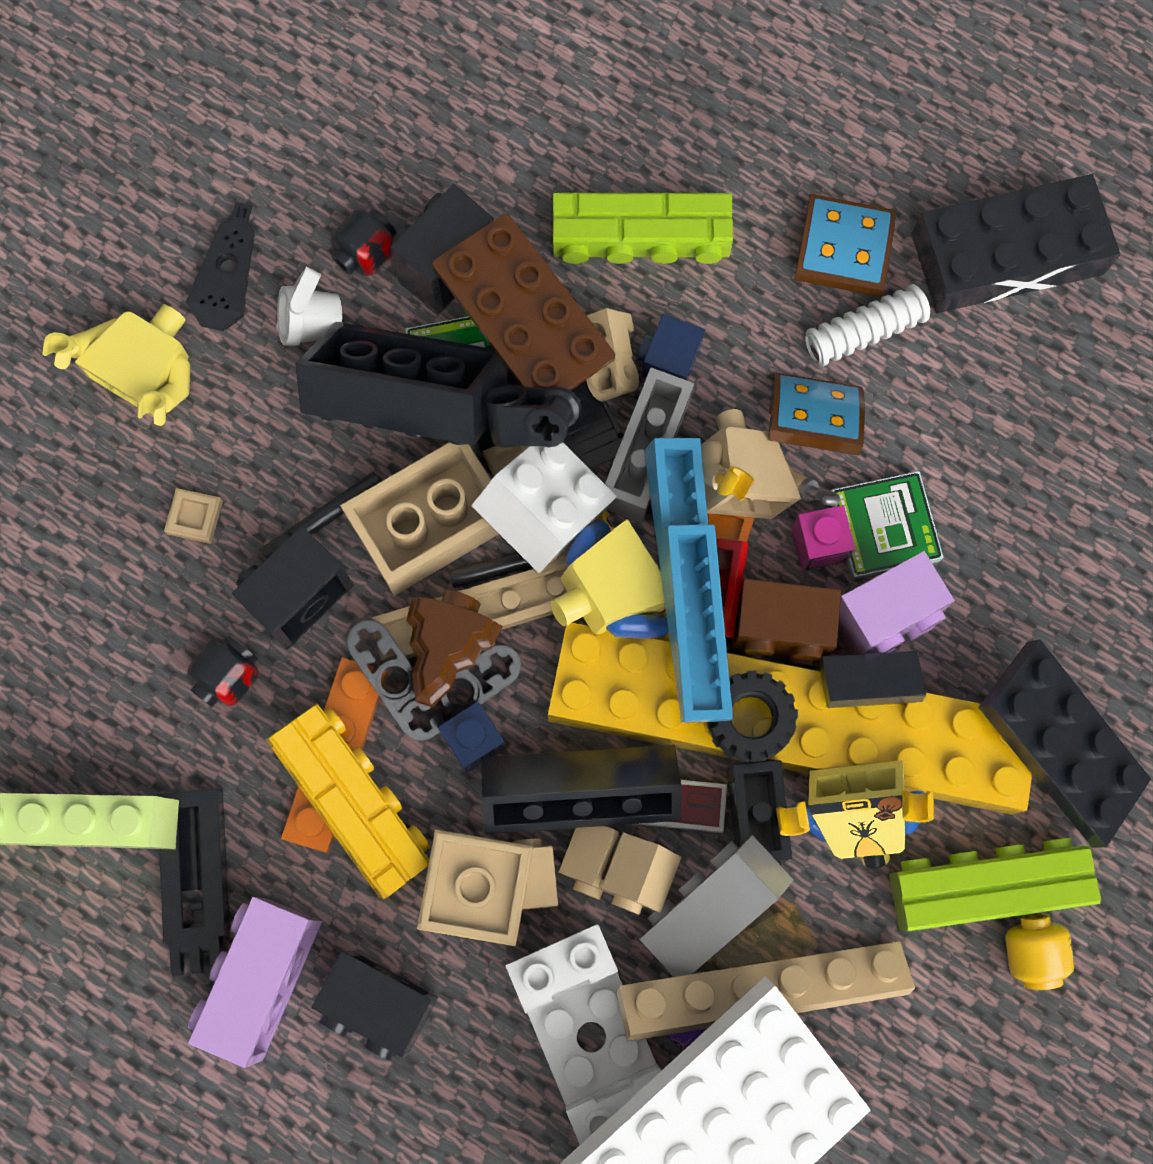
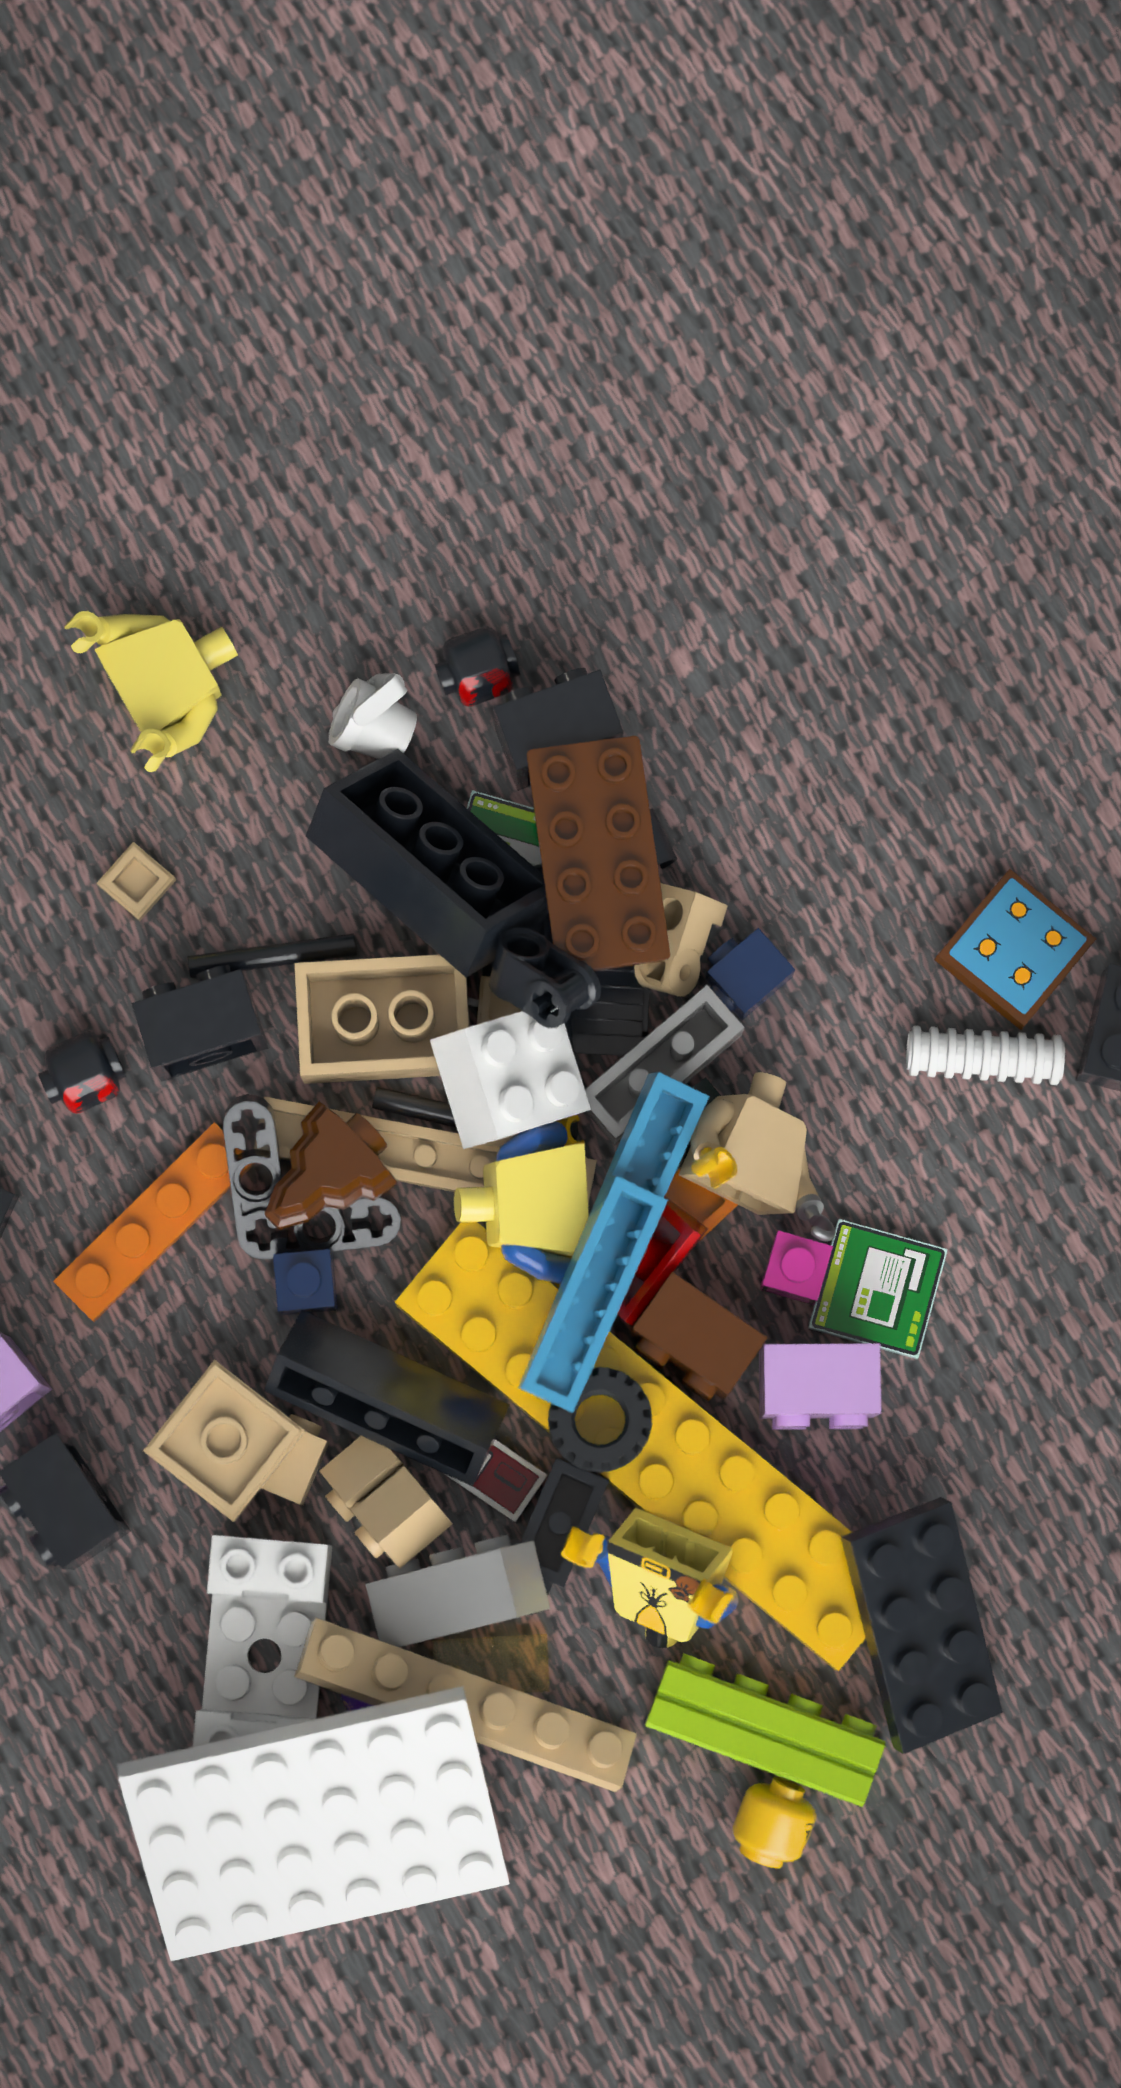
camera: 30 degrees right, 5 degrees up
black piece [186,202,255,331] -> none
yellow brick [266,703,430,899] -> none
lime brick [553,193,733,264] -> none
slope [768,372,865,456] -> none
black tile [819,651,926,708] -> none

